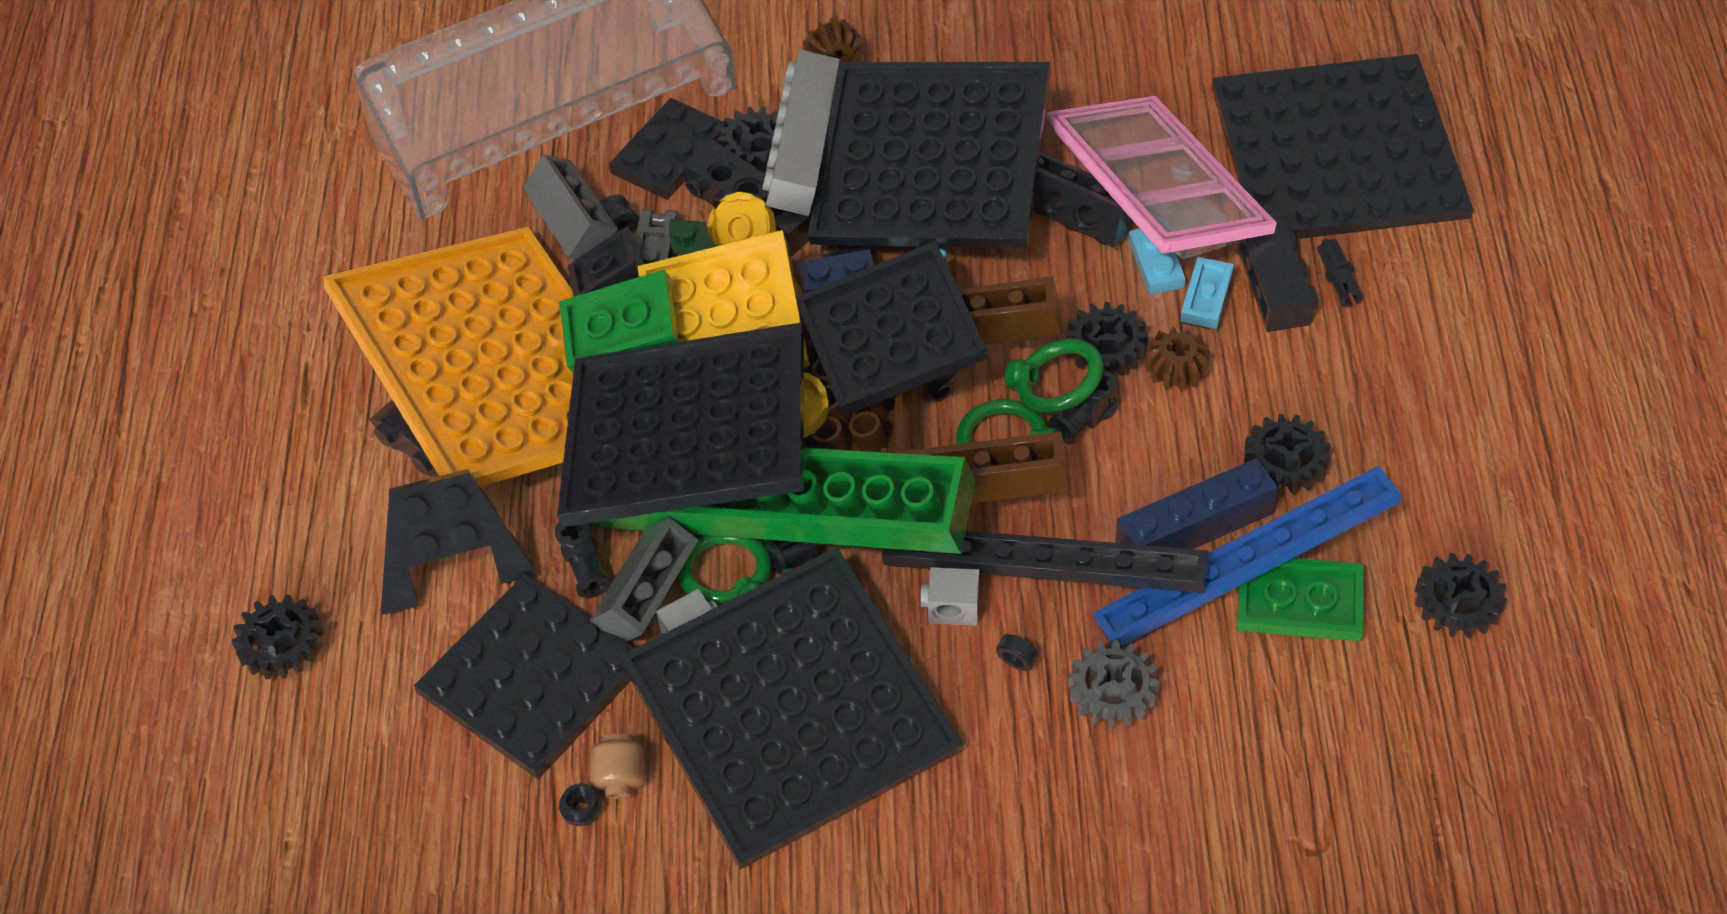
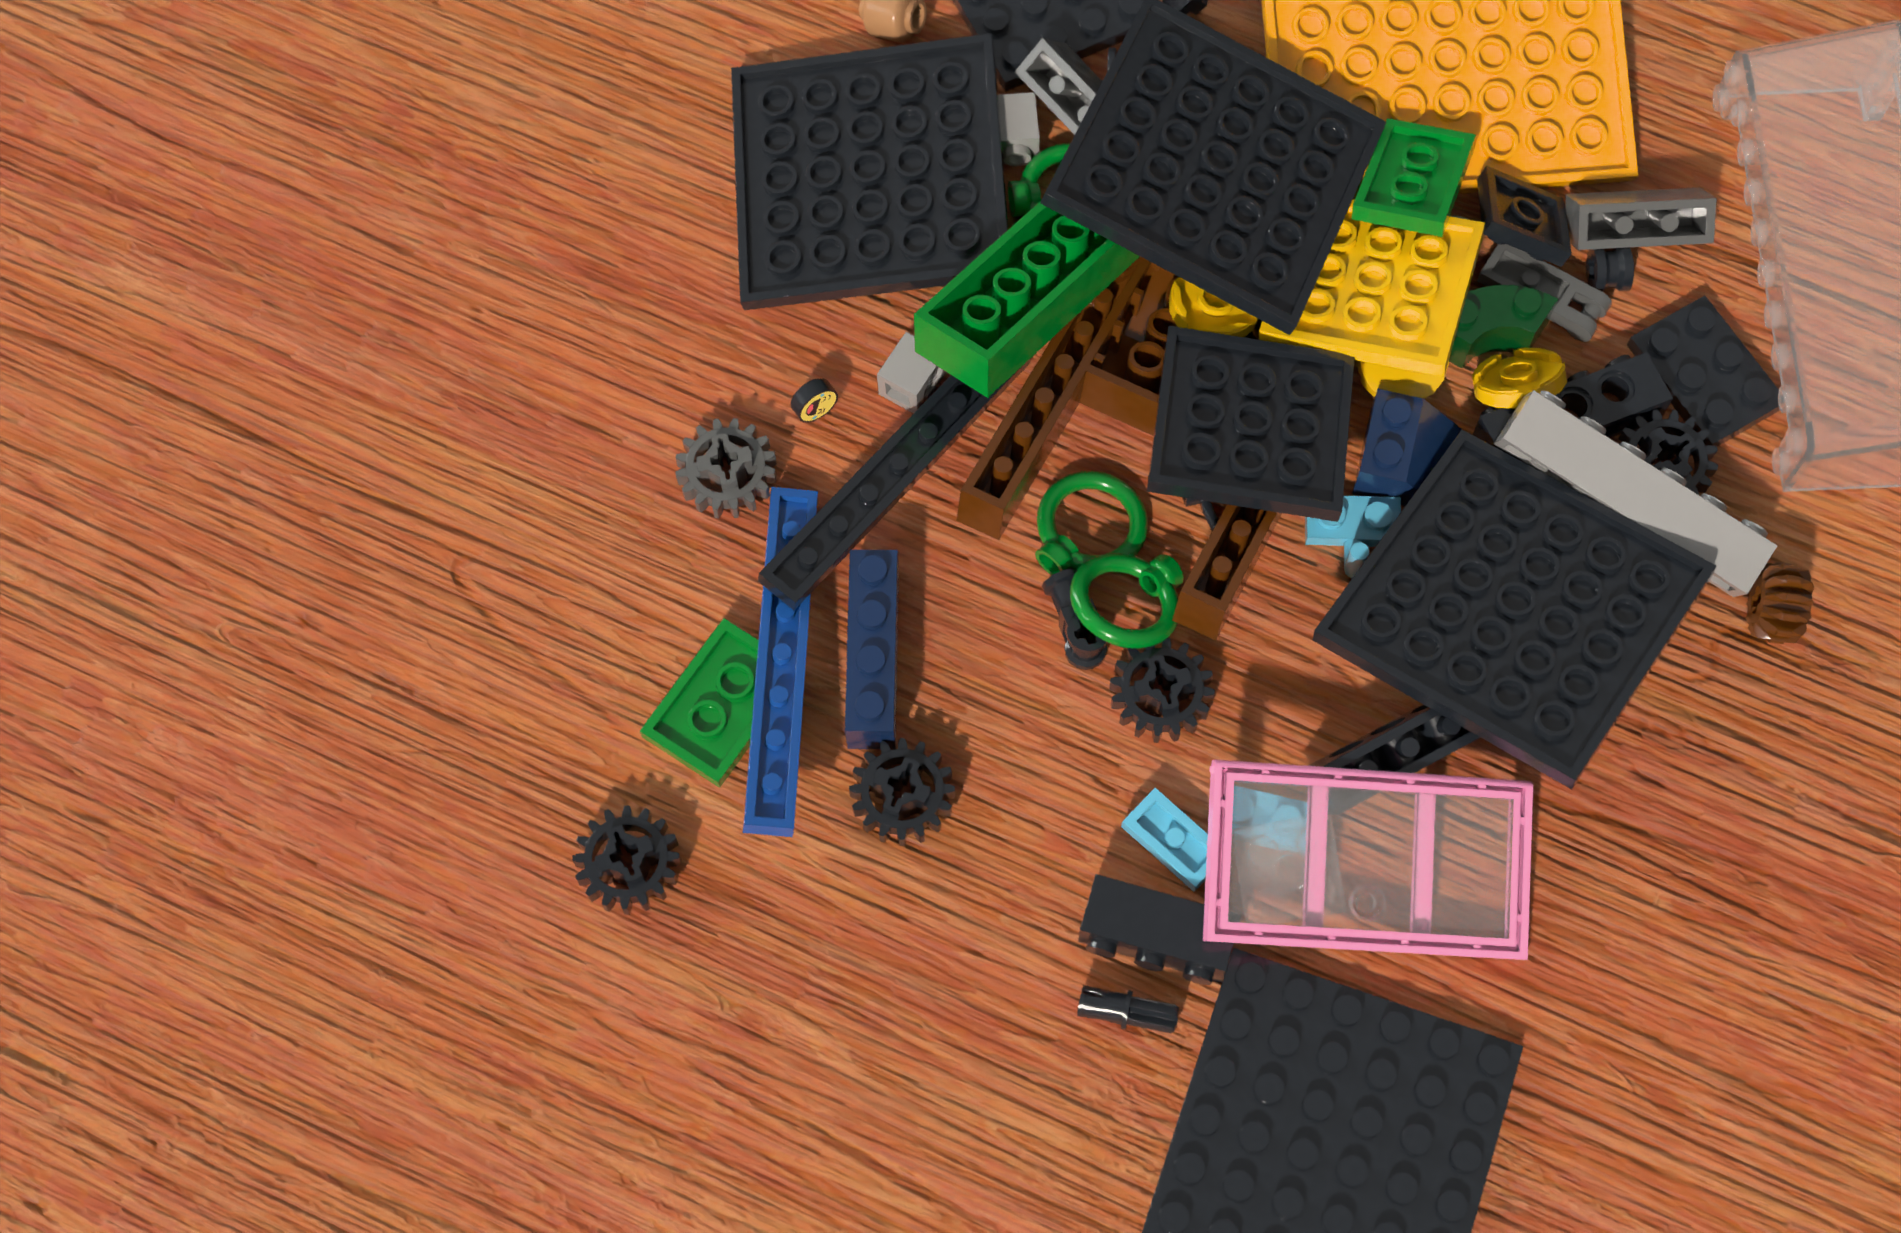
camera: 115 degrees right, 15 degrees up
reddish brown gear [1145,327,1210,392] -> none

